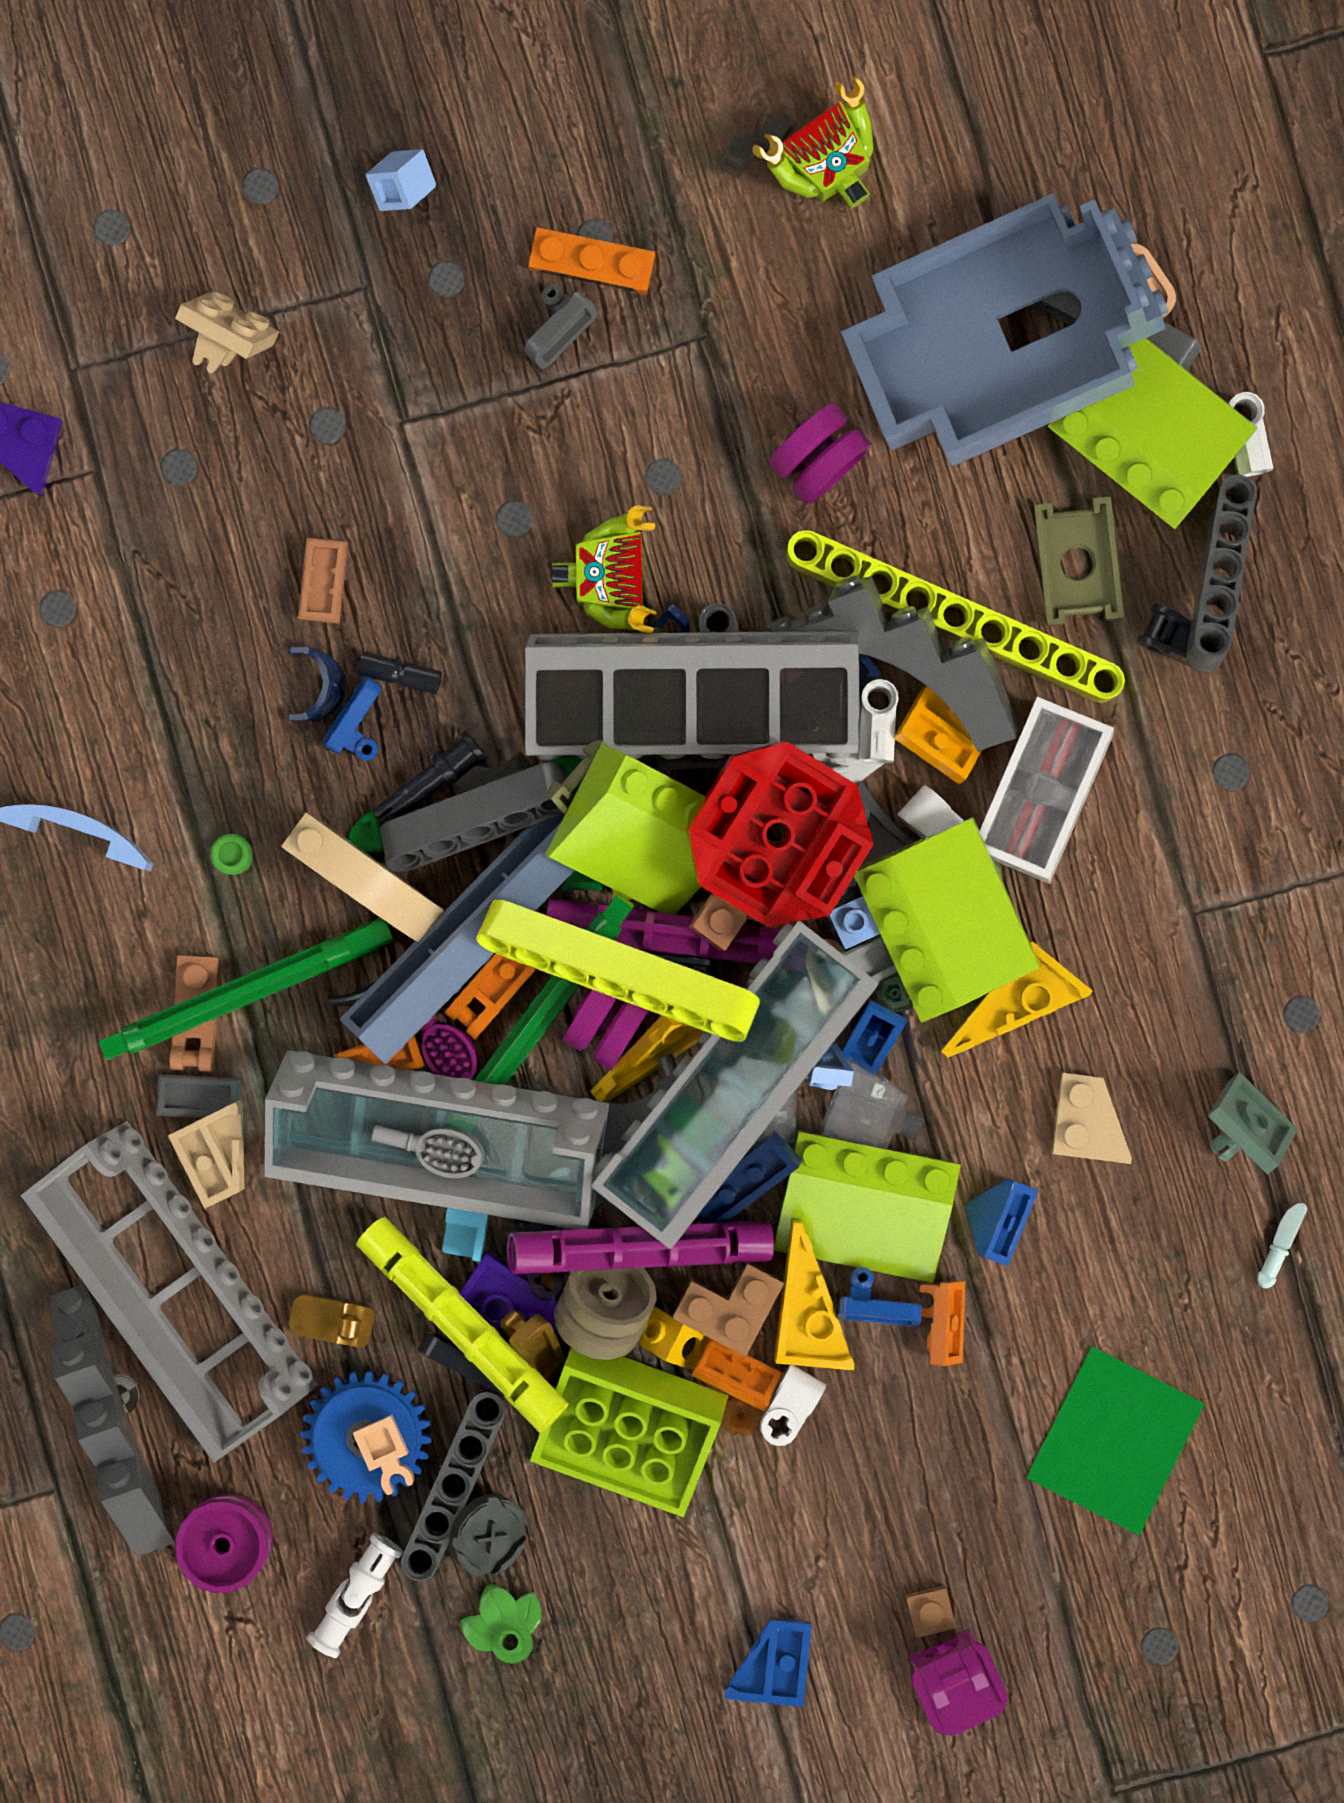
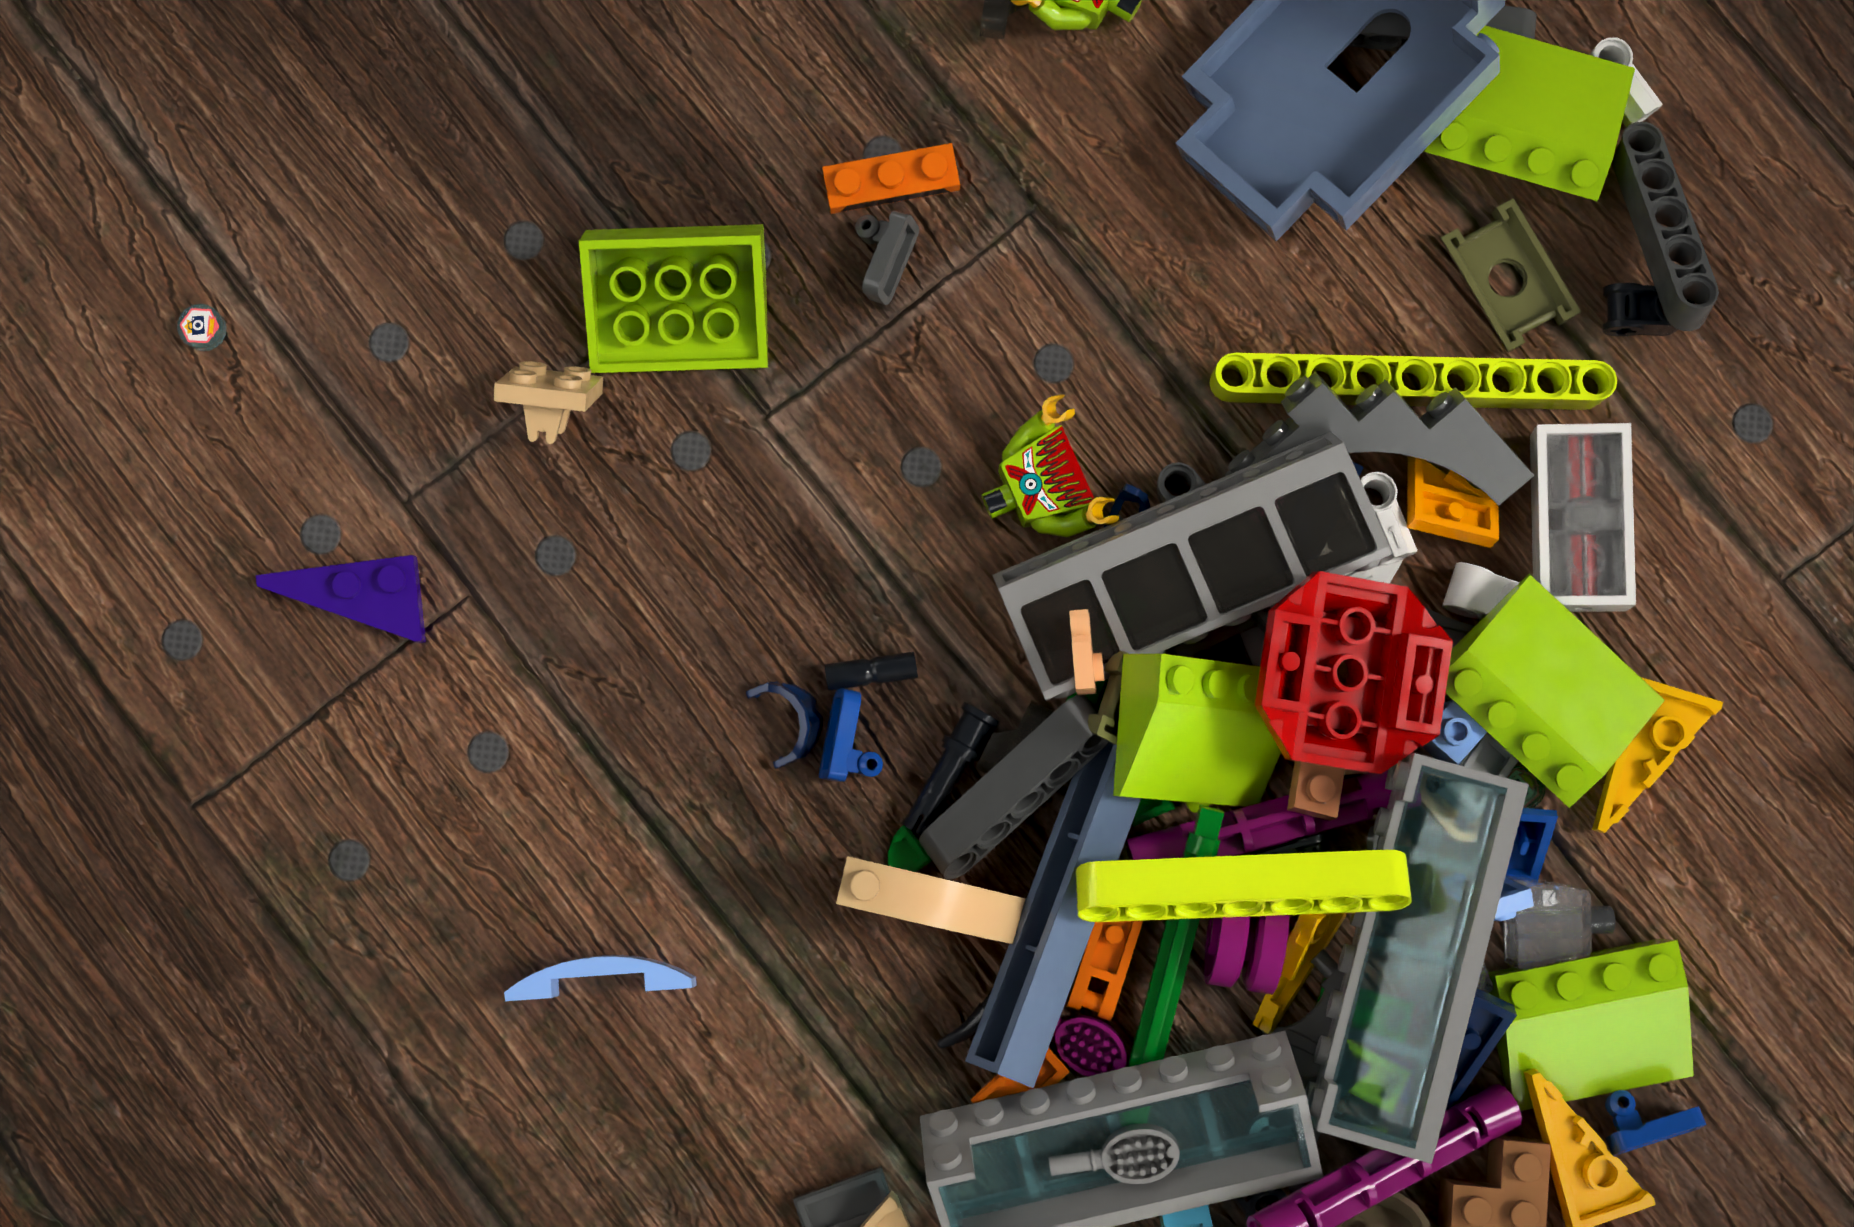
camera: 25 degrees left, 5 degrees down
green piece [98,917,394,1061] -> none
nougat plate [170,955,220,1072] -> none
bright green tile [211,834,253,875] -> none
nougat plate [298,538,348,624] -> none
light blue panel [365,149,436,211] -> none
magenta wheel [768,402,872,506] -> none
orange plate [919,1280,966,1366] -> none
blue slope [964,1179,1039,1266] -> none
tan wing [1051,1072,1132,1164] -> none
none -> lime slope [579,224,768,373]
none -> light nougat plate [1069,609,1104,695]

